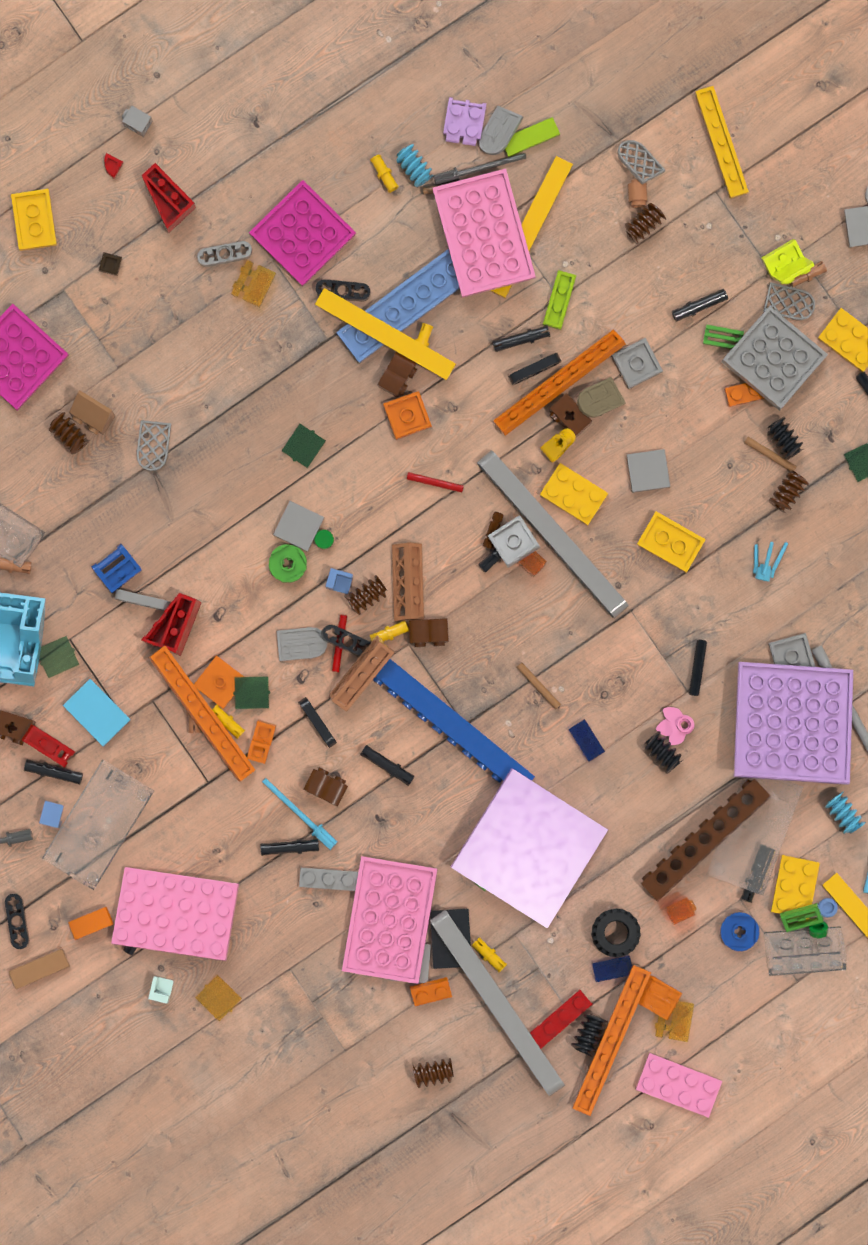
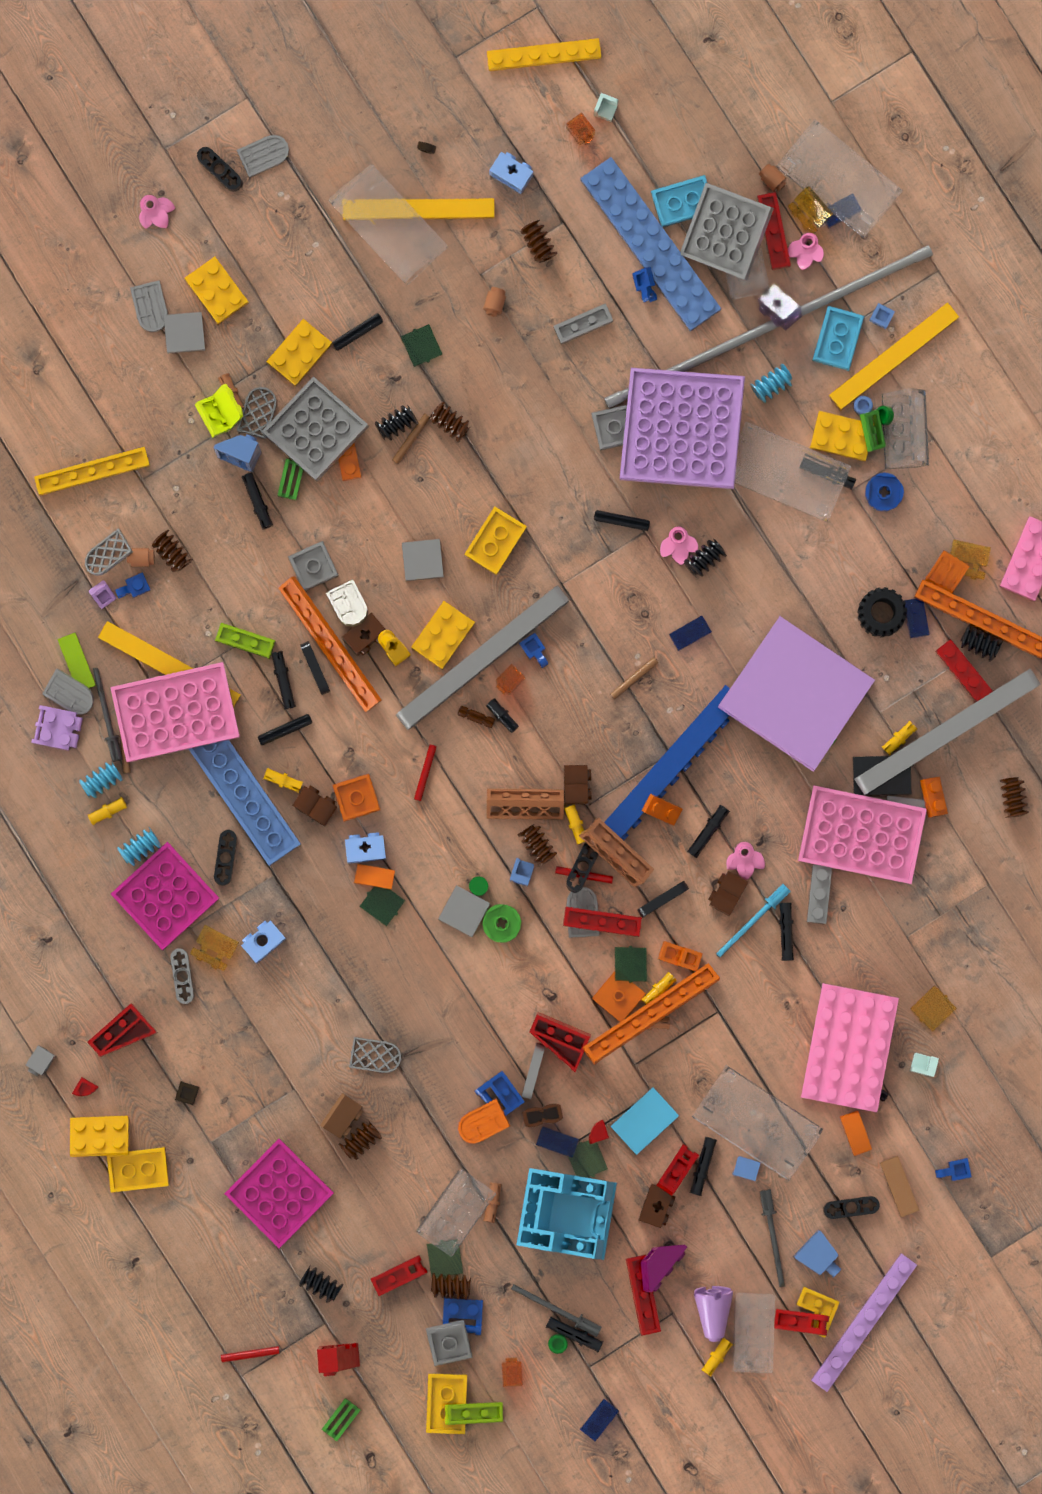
camera: 90 degrees left, 0 degrees up
yellow tile [315,288,456,380] -> none
light grey tile [488,515,541,568] -> none
reddish brown brick [641,779,771,902] -> none
clear orange brick [665,897,697,925] -> none
medium azure plant [753,542,788,582] -> none
none -> yellow plate [70,1116,129,1157]
none -> lavender slope [88,580,117,609]
none -> blue plate [115,572,151,599]
none -> medium azure piece [117,827,161,866]
none -> medium blue slope [214,434,261,472]
none -> light blue brick [241,920,286,964]
none -> black axle [258,714,312,745]
none -> light blue brick [345,832,386,864]
none -> orange slope [354,864,395,890]
none -> orange window [458,1098,510,1144]
none -> blue plate [519,633,548,668]
none -> reddish brown brick [522,1104,563,1127]
none -> clear blue plate [536,1127,579,1158]
none -> red plate [563,907,642,937]
none -> red tile [589,1120,609,1144]
none -> orange plate [641,794,683,826]
none -> bright pink plate [726,842,765,880]
none -> blue plate [935,1158,972,1181]

